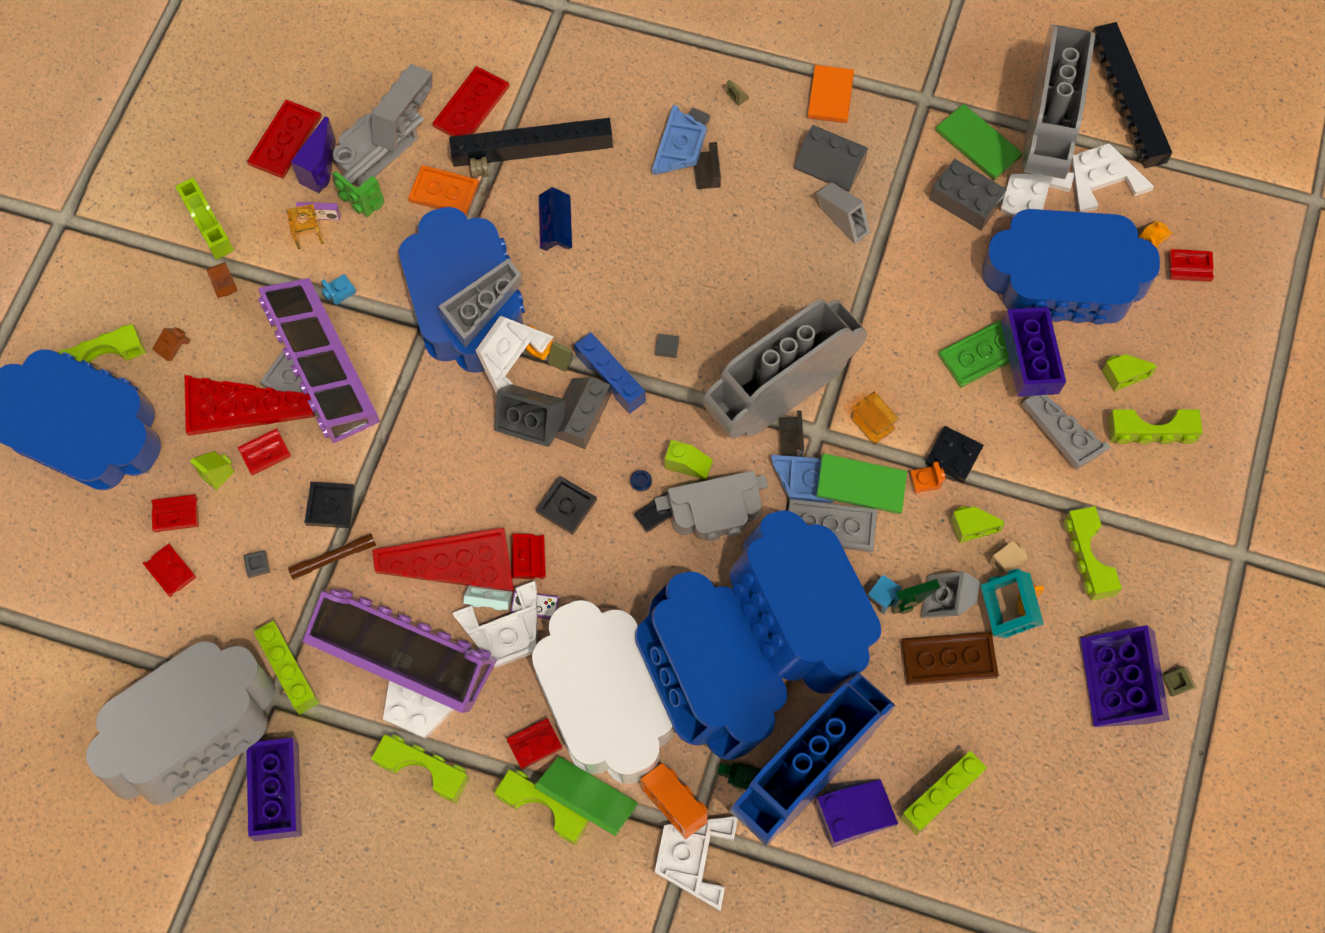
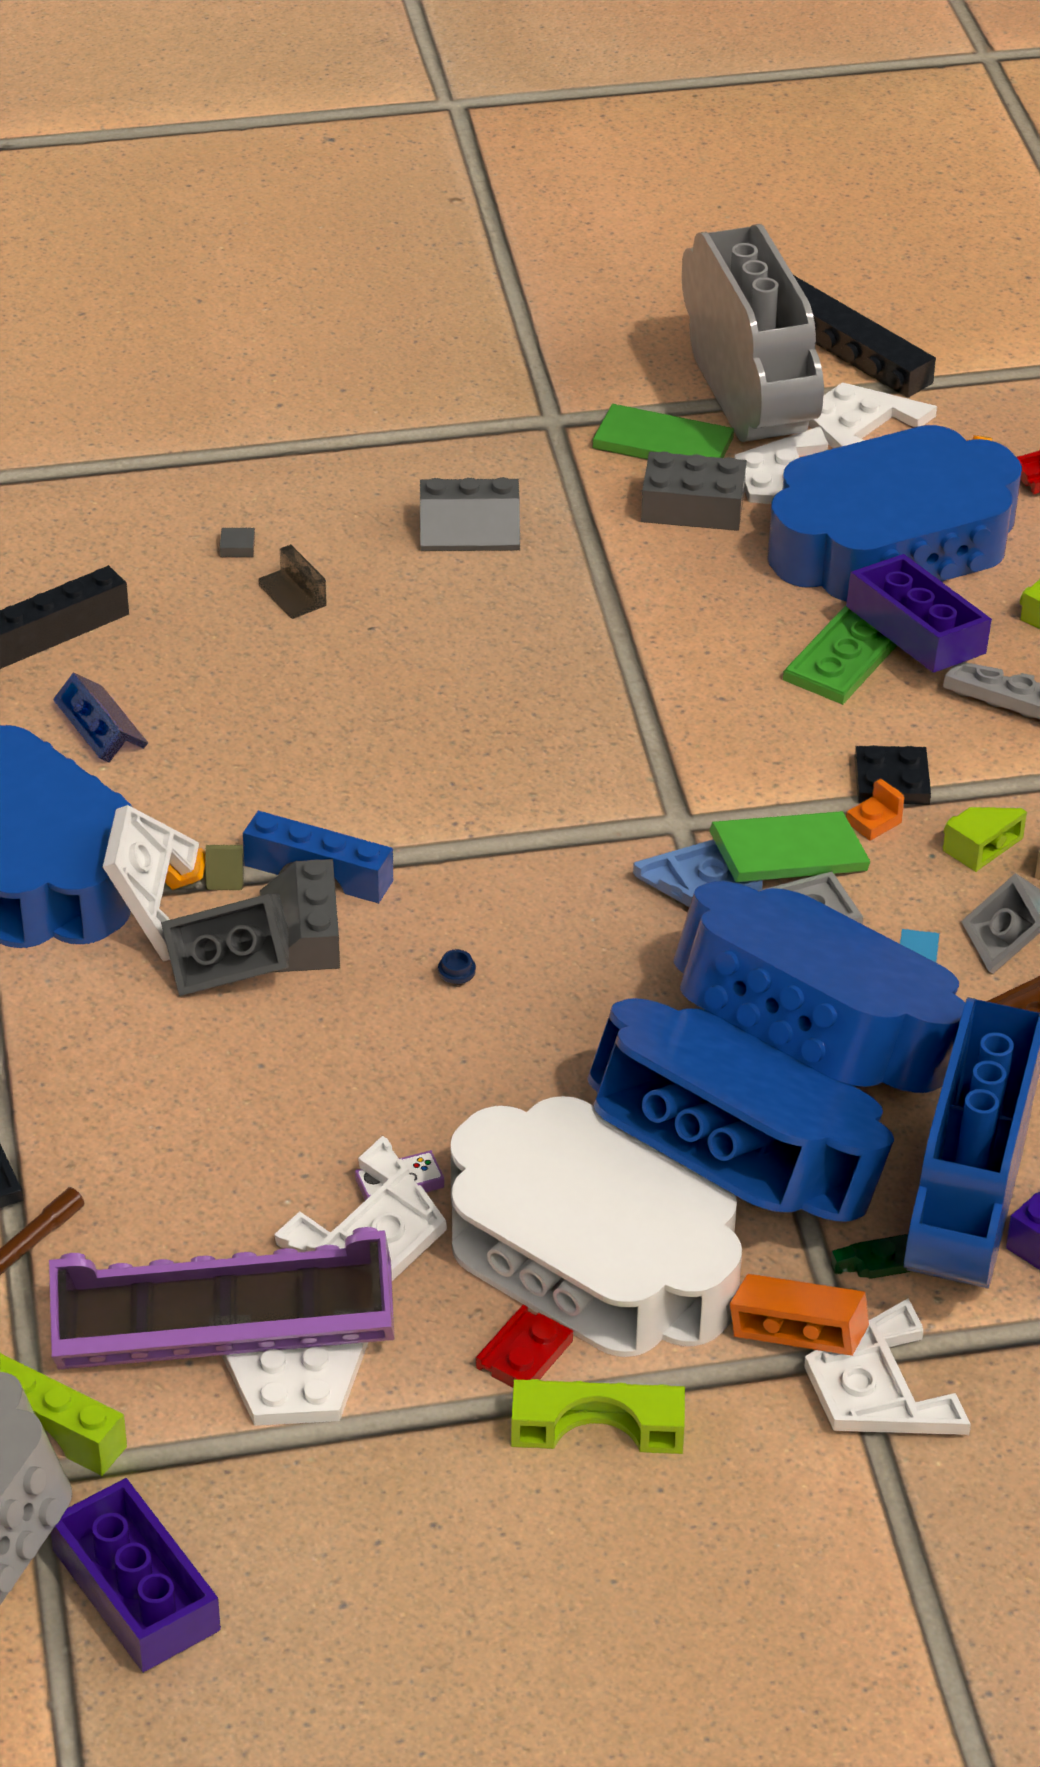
camera: 30 degrees left, 25 degrees down
lime arch [371,734,469,804] -> none
red wing [372,528,514,592] -> none
light grey wedge [438,258,522,348] -> none
light aqua plate [463,586,513,610] -> none
red plate [511,534,546,579] -> none
bright green tile [535,756,638,836] -> none
black plate [536,476,597,535] -> none
black tile [634,492,672,533] -> none
medium blue wing [652,105,707,175] -> none
light grey brick [654,471,768,541] -> none
dark grey tile [655,334,679,358] -> none
lime slope [665,439,713,480] -> none
light grey brick [703,299,867,439] -> none
olive slope [726,80,749,106] -> none
clear smoke panel [778,410,804,457] -> none
orange tile [808,65,854,123] -> none
light grey slope [816,182,871,244] -> none
clear yellow piece [850,391,898,445] -> none
dark green wing [891,579,940,614] -> none

